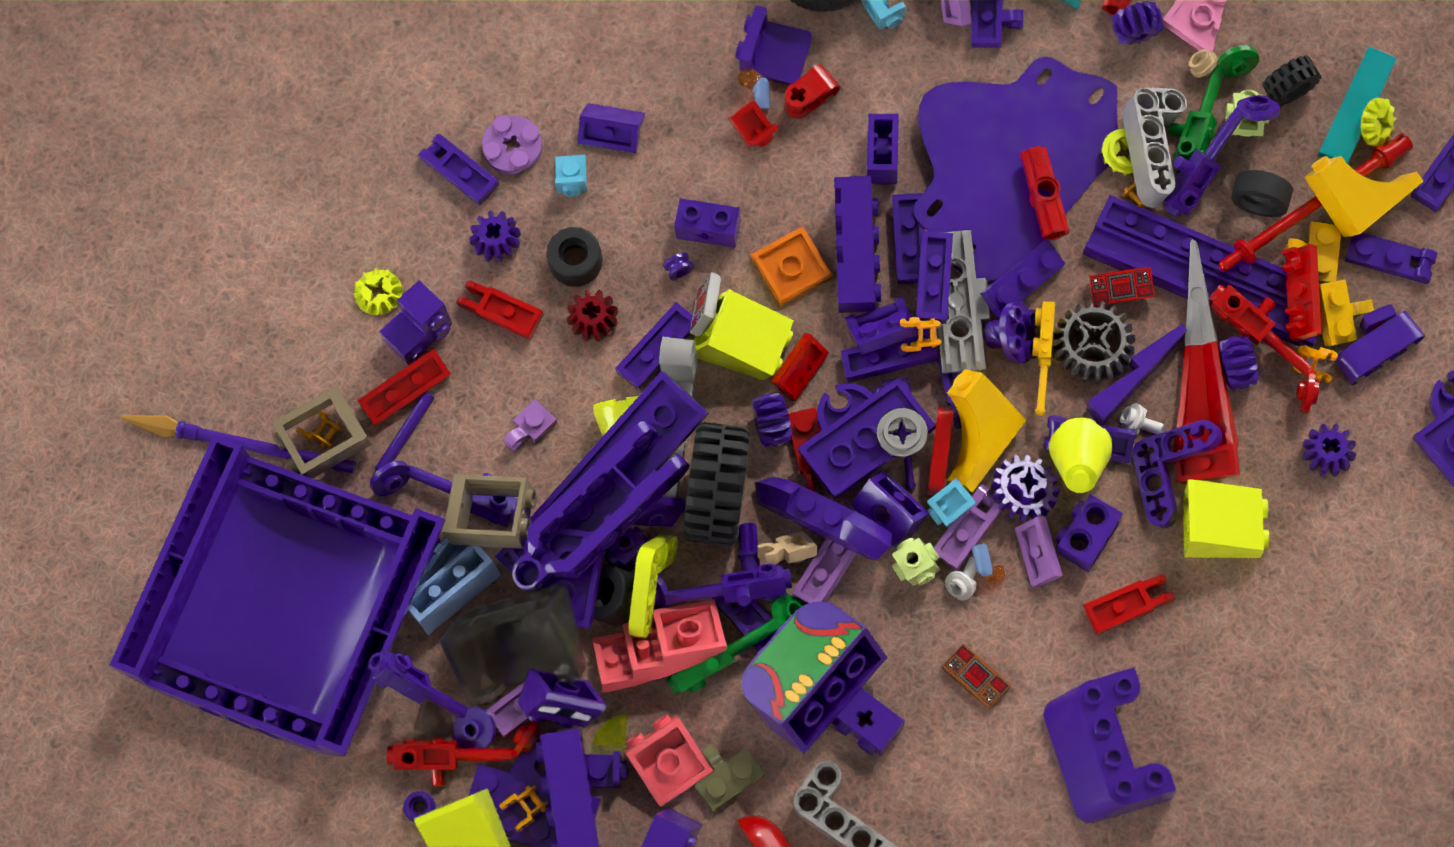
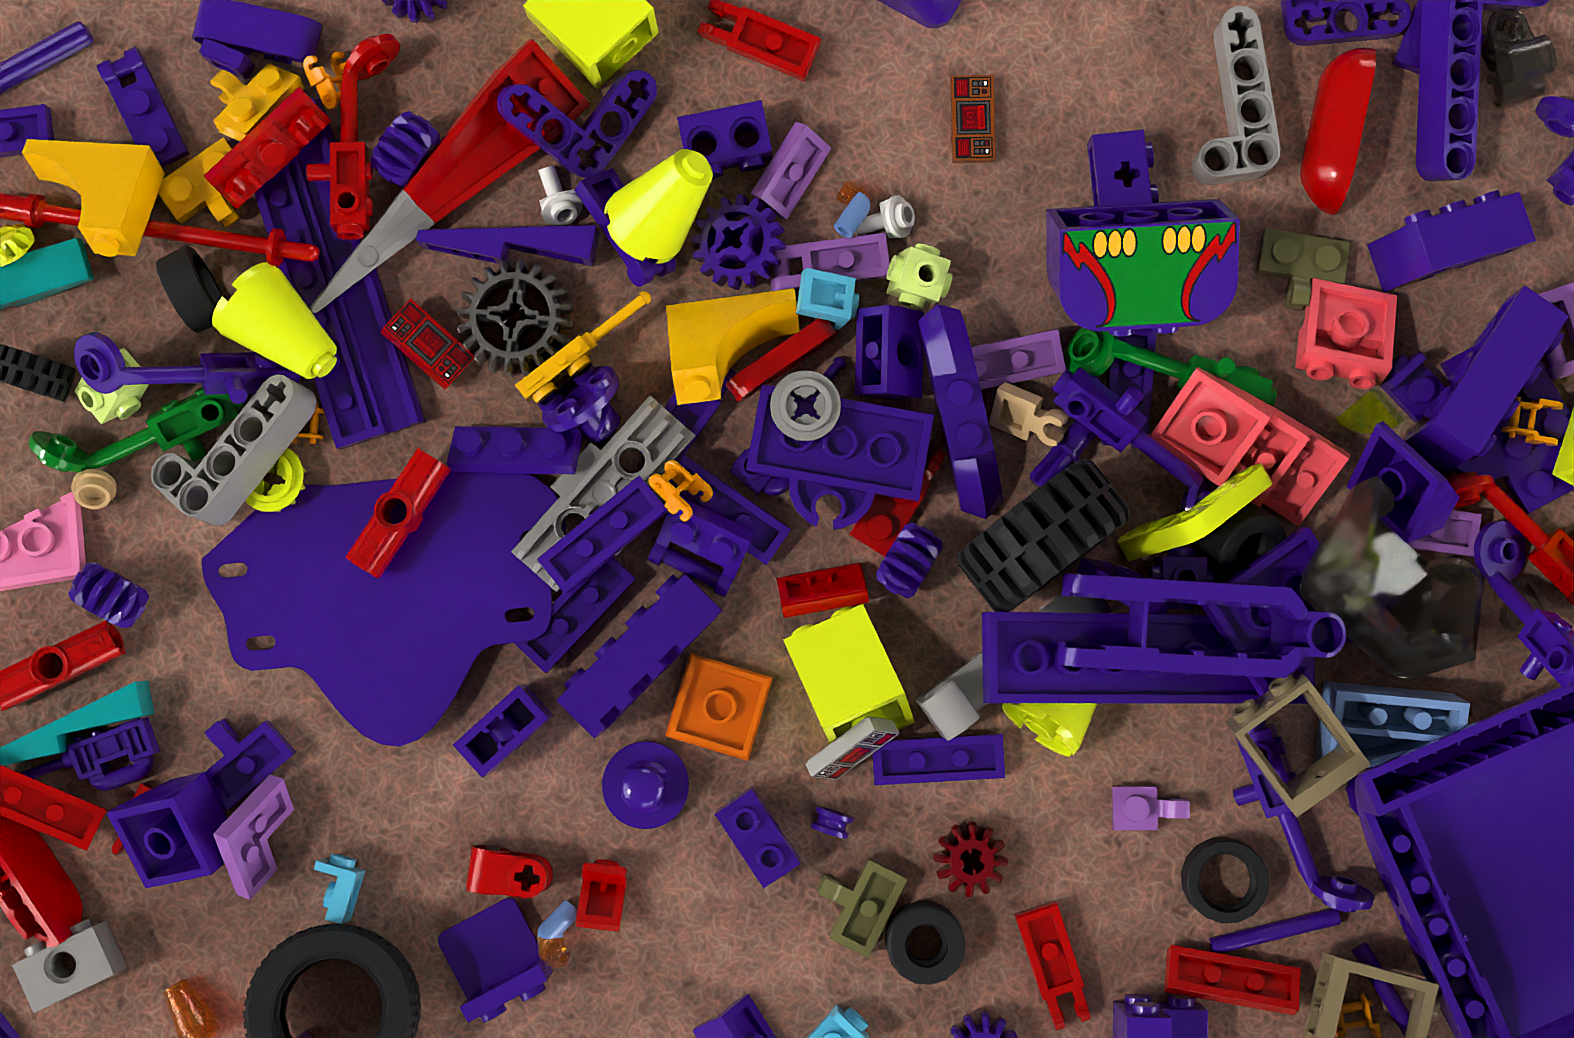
camera: 140 degrees left, 15 degrees up
none -> neon yellow cone [212,262,337,379]
none -> dark purple plate [602,741,689,829]
none -> olive plate [816,857,908,958]
none -> black tyre [1181,837,1269,924]

